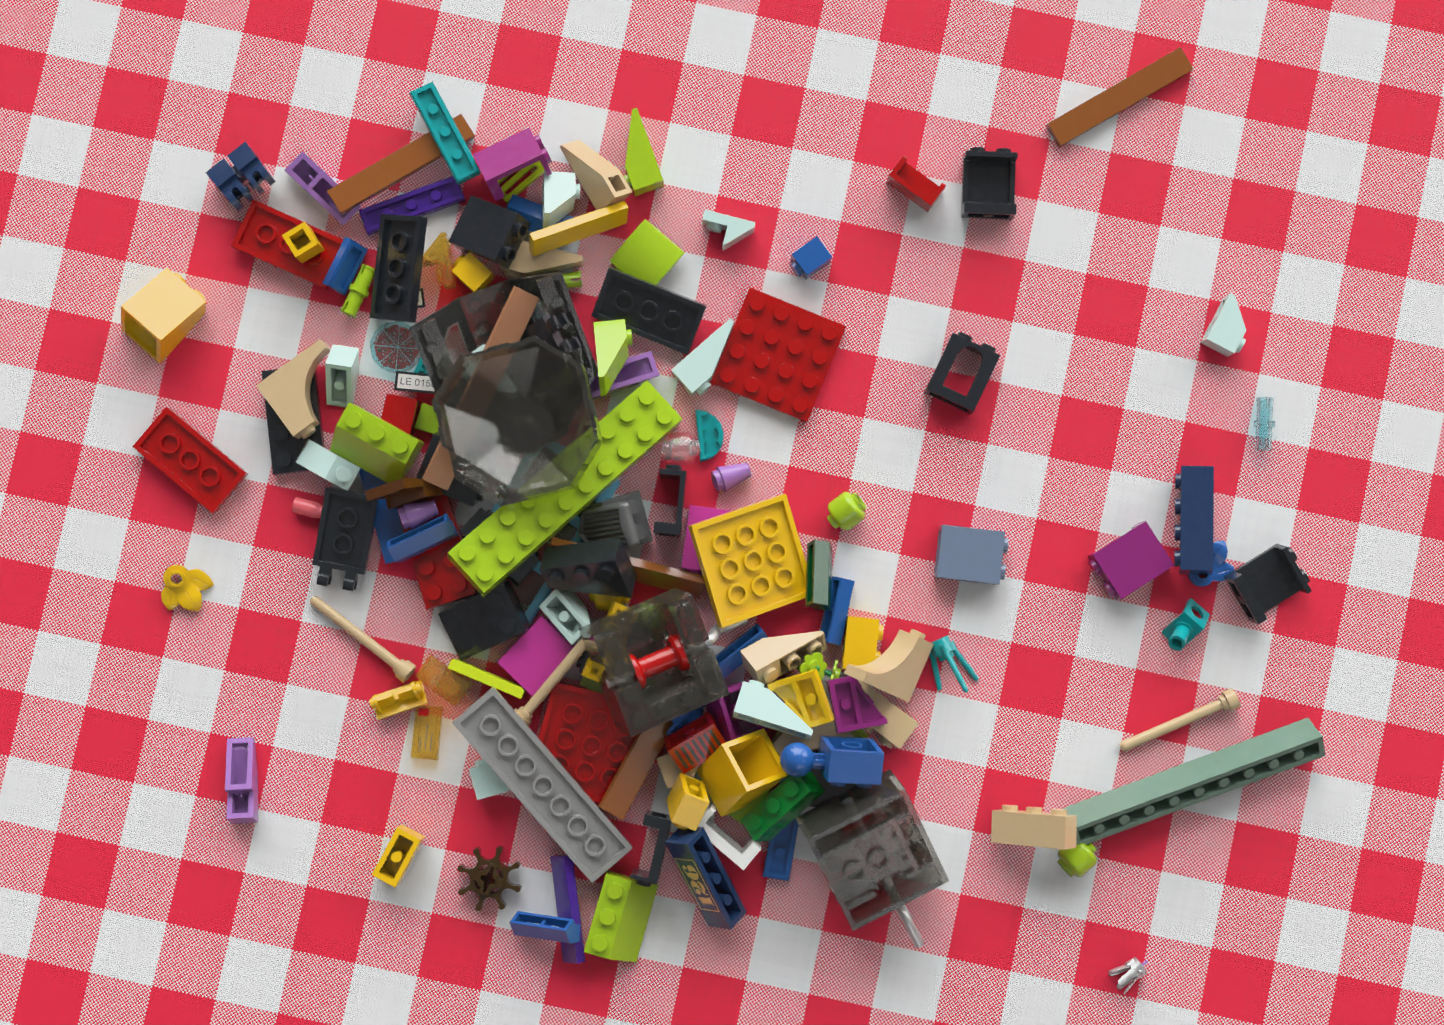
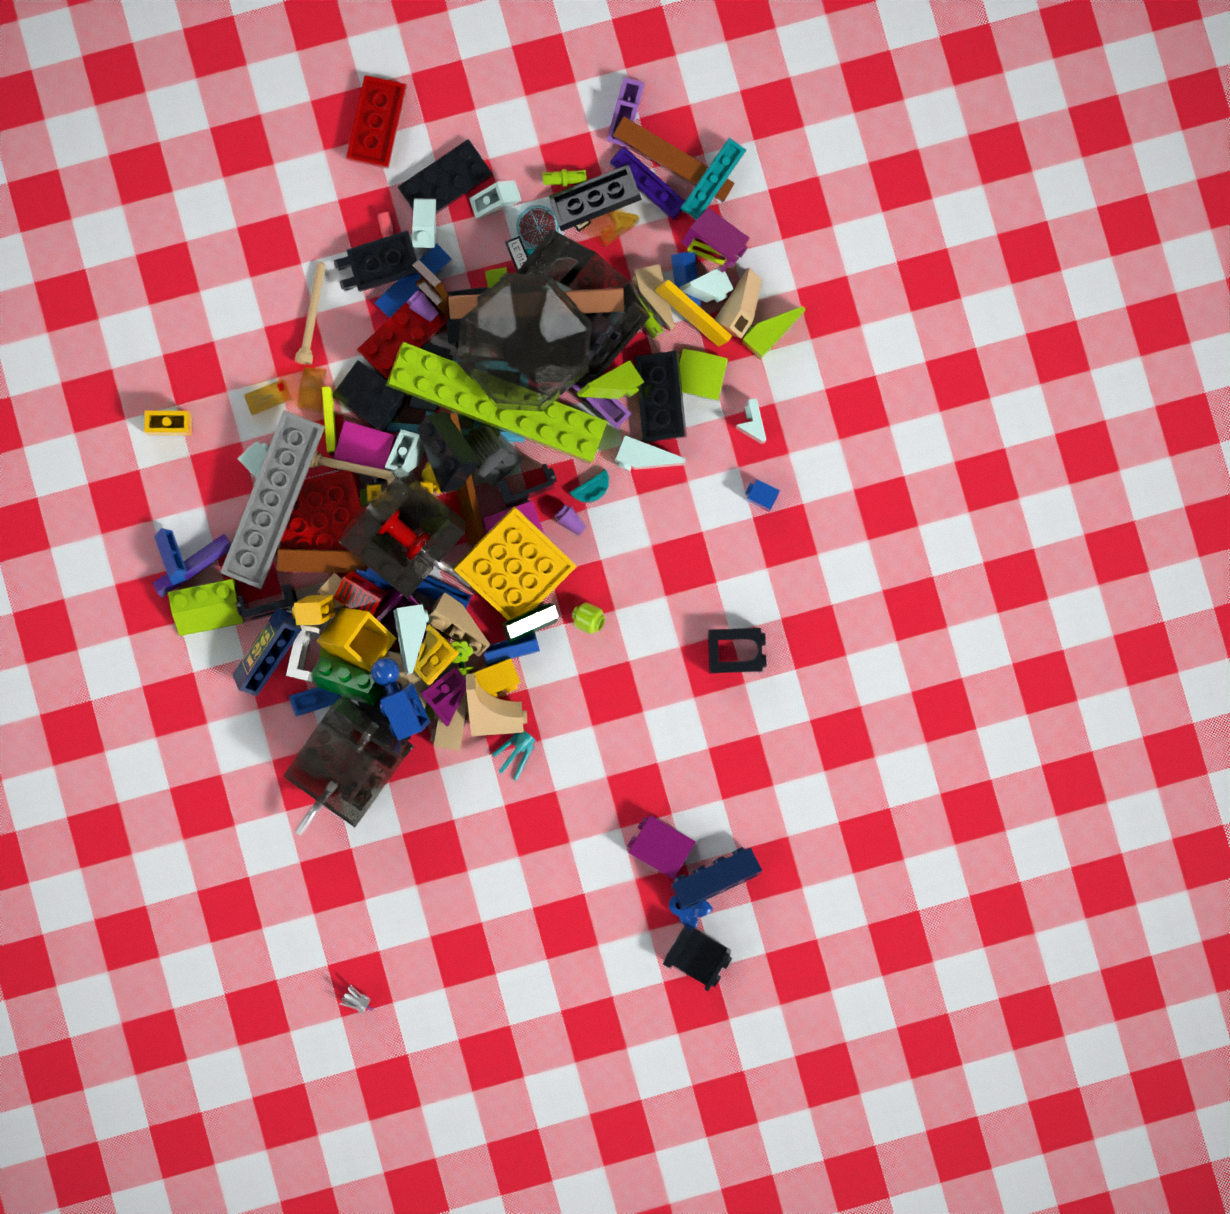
camera: 55 degrees right, 0 degrees up
yellow slope [121,268,206,364] -> none
yellow plate [161,565,214,611] -> none
dark blue legs [205,141,276,211] -> none
medium lavender slope [225,737,258,824] -> none
red plate [231,199,343,290] -> none
tan arch [256,338,331,439] -> none
yellow brick [282,221,324,264] -> none
blue tile [322,237,368,296] -> none
lime slope [330,402,424,483] -> none
yellow hinge [369,680,428,721] -> none
red panel [381,393,421,437] -> none
blue piece [387,513,459,563] -> none
black panel [448,195,531,269] -> none
yellow brick [452,252,495,297] -> none
dark brown gear [457,845,522,911] -> none
clear head [660,432,700,466] -> none
red plate [710,287,846,423] -> none
red panel [886,155,946,212] -> none
sand blue brick [934,525,1009,585] -> none
black panel [961,147,1018,220] -> none
tan brick [991,805,1077,850] -> none
dark orange tile [1046,47,1194,148] -> none
lime head [1057,843,1097,877] -> none
brick [1062,718,1325,845] -> none
tan piece [1119,688,1241,751] -> none
teal bracket [1162,598,1210,651] -> none
light aqua slope [1200,293,1246,357] -> none
clear light blue pin [1253,397,1275,451] -> none

